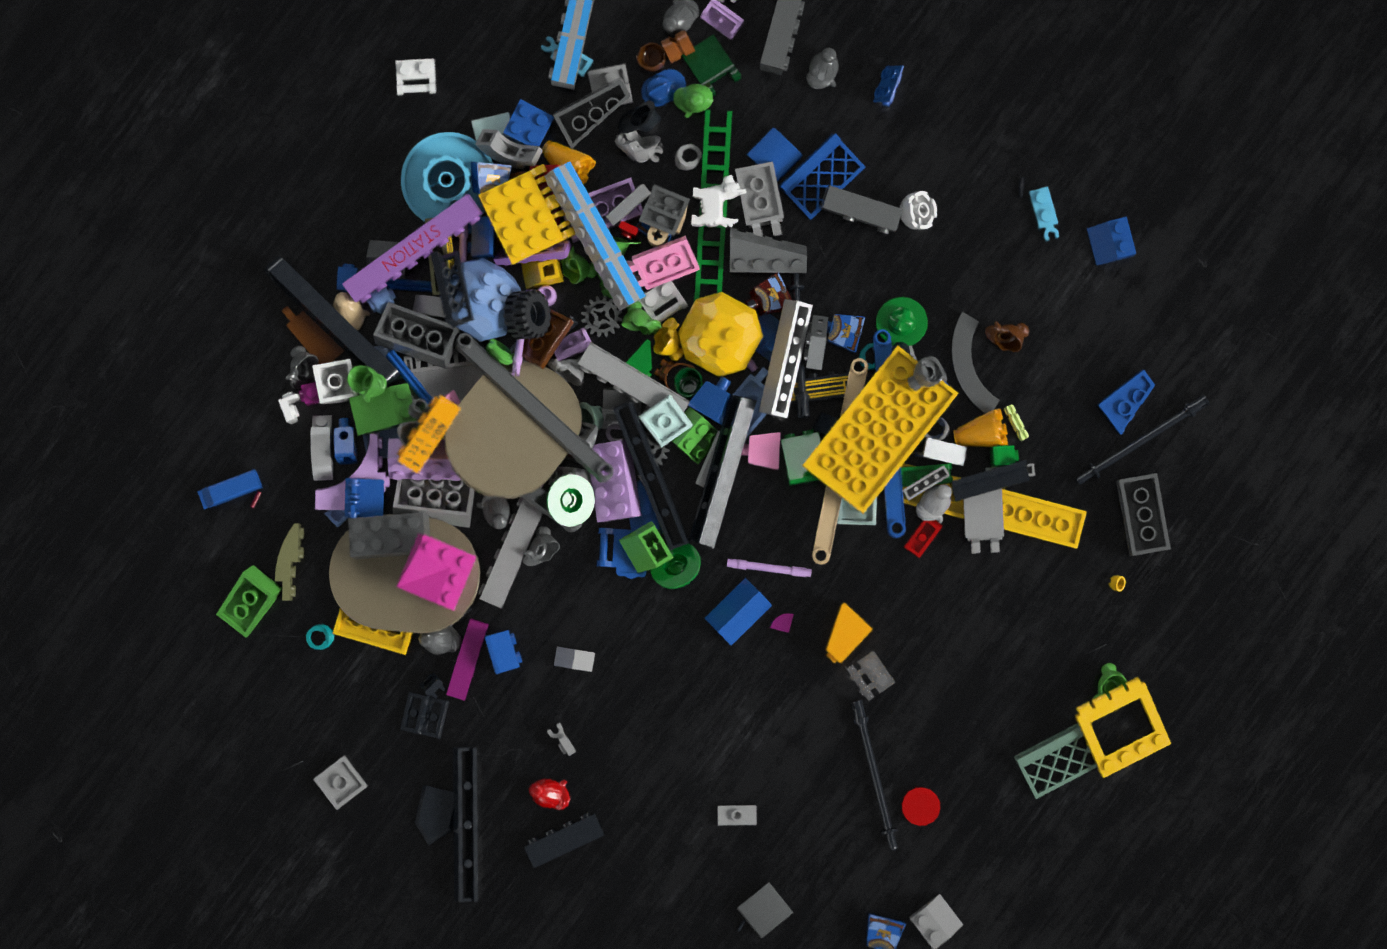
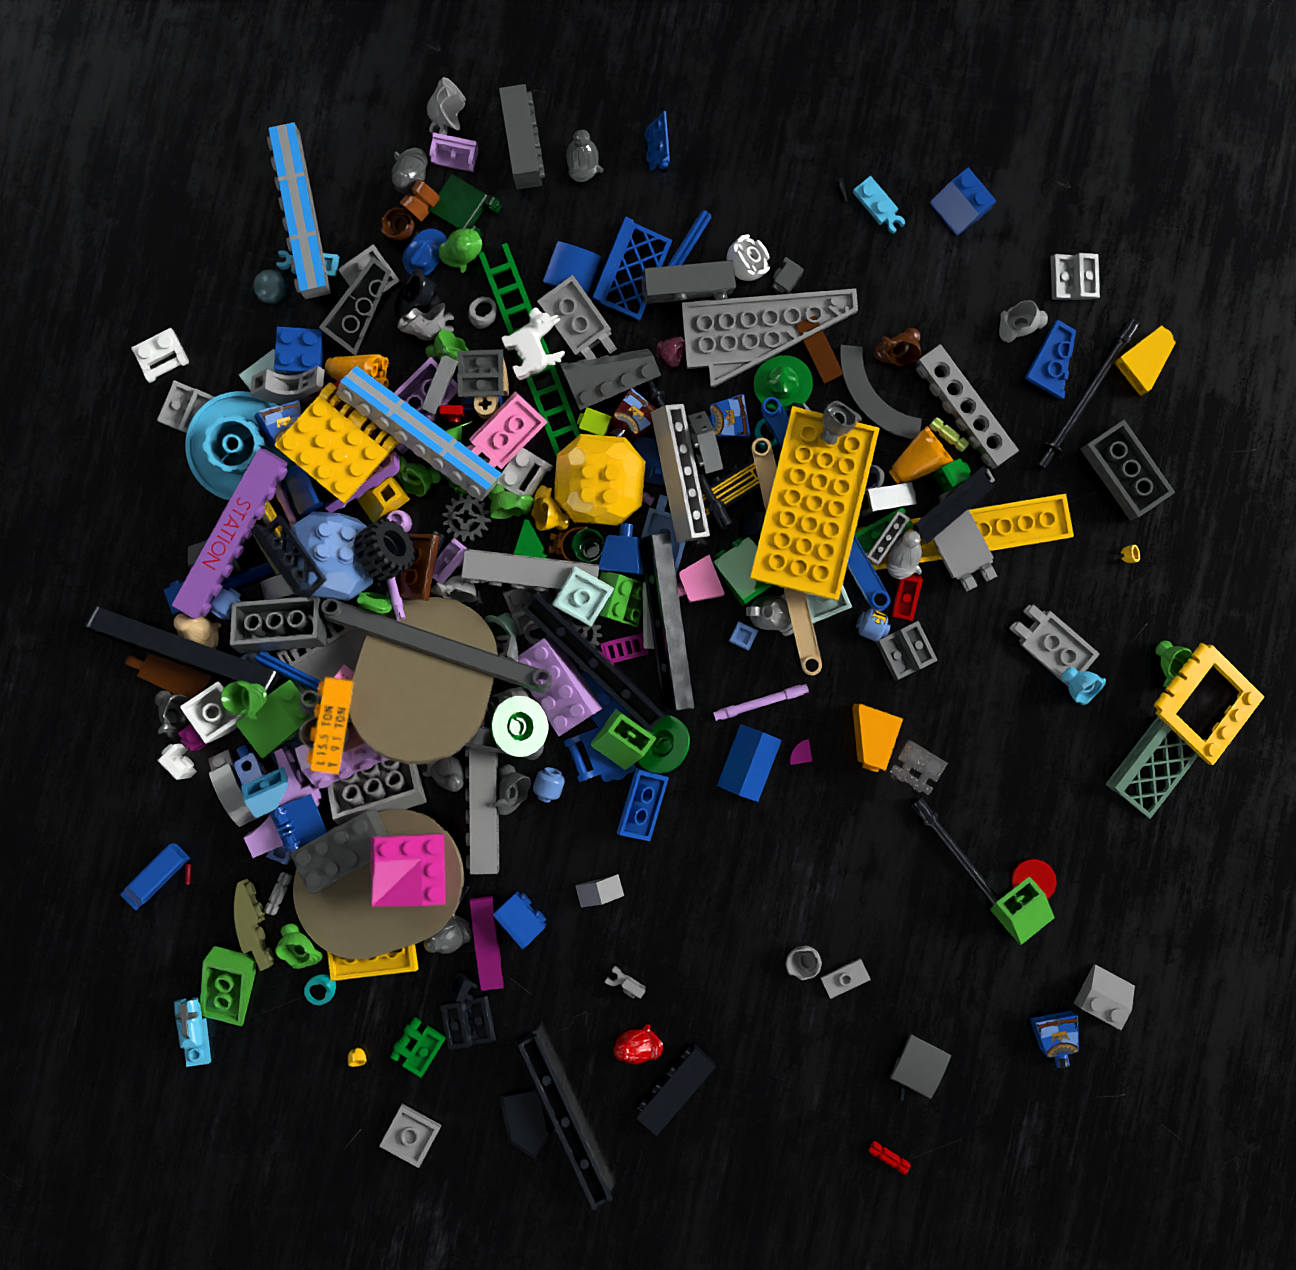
camera: 25 degrees left, 0 degrees up
none -> light grey slope [157,380,215,433]
none -> medium azure plate [174,997,211,1067]
none -> dark azure slope [241,767,289,818]
none -> clear light blue hair [253,270,289,304]
none -> light grey axle [264,872,293,915]
none -> bright green hair [275,924,323,969]
none -> yellow hinge [348,1048,367,1067]
none -> green plate [390,1017,446,1078]
none -> bright green hair [425,329,469,367]
none -> medium blue head [533,767,565,802]
none -> lime brick [577,408,612,436]
none -> magenta slope [600,633,649,663]
none -> blue slope [617,768,669,841]
none -> clear pink brick [657,337,685,367]
none -> blue axle [668,210,711,266]
none -> light grey wing [682,289,858,388]
none -> medium blue tile [729,621,758,651]
none -> light grey helmet [746,594,794,636]
none -> dark grey brick [771,257,804,295]
none -> light grey hair [785,945,822,980]
none -> reddish brown tile [796,316,843,385]
none -> medium blue head [856,609,891,641]
none -> dark grey slope [875,621,938,681]
none -> light grey brick [915,344,1019,469]
none -> bright green slope [990,876,1054,945]
none -> light grey hair [999,300,1048,342]
none -> light grey tile [1009,605,1099,686]
none -> light grey slope [1051,253,1100,300]
none -> medium azure hair [1061,667,1106,705]
none -> yellow slope [1114,326,1176,396]

